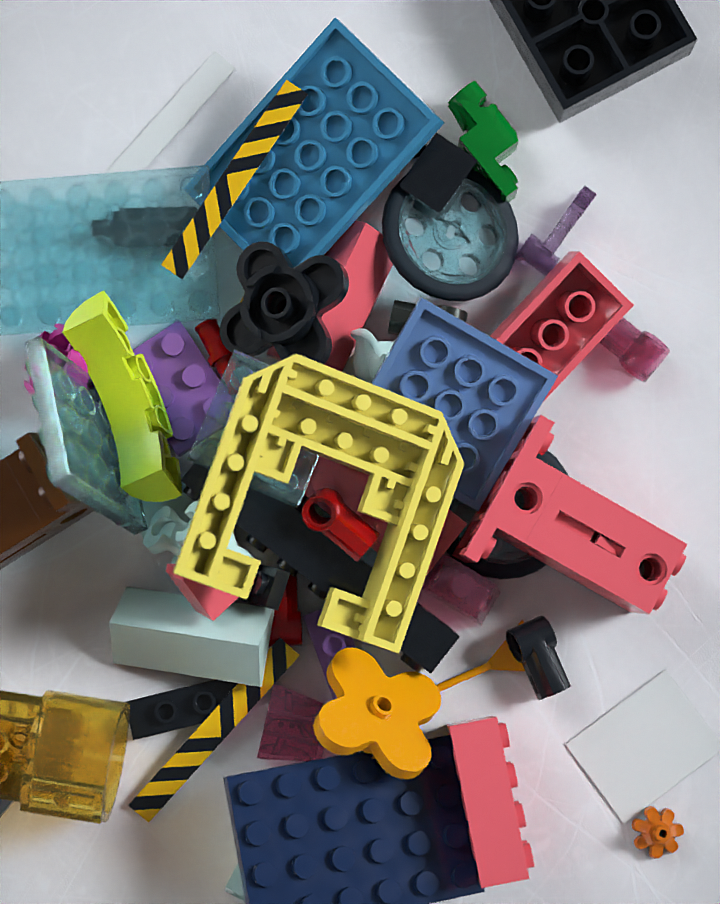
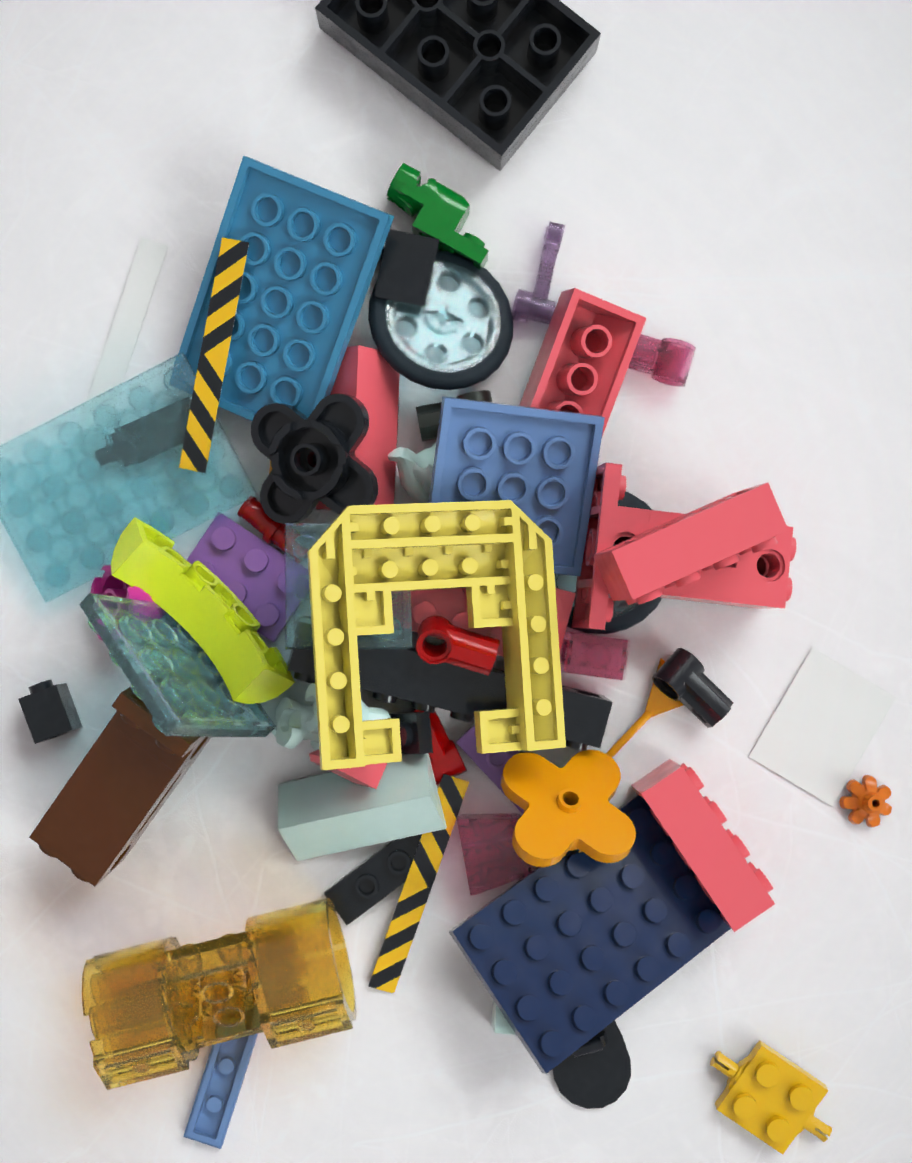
camera: 30 degrees left, 5 degrees up
none -> coral brick [593,482,788,605]

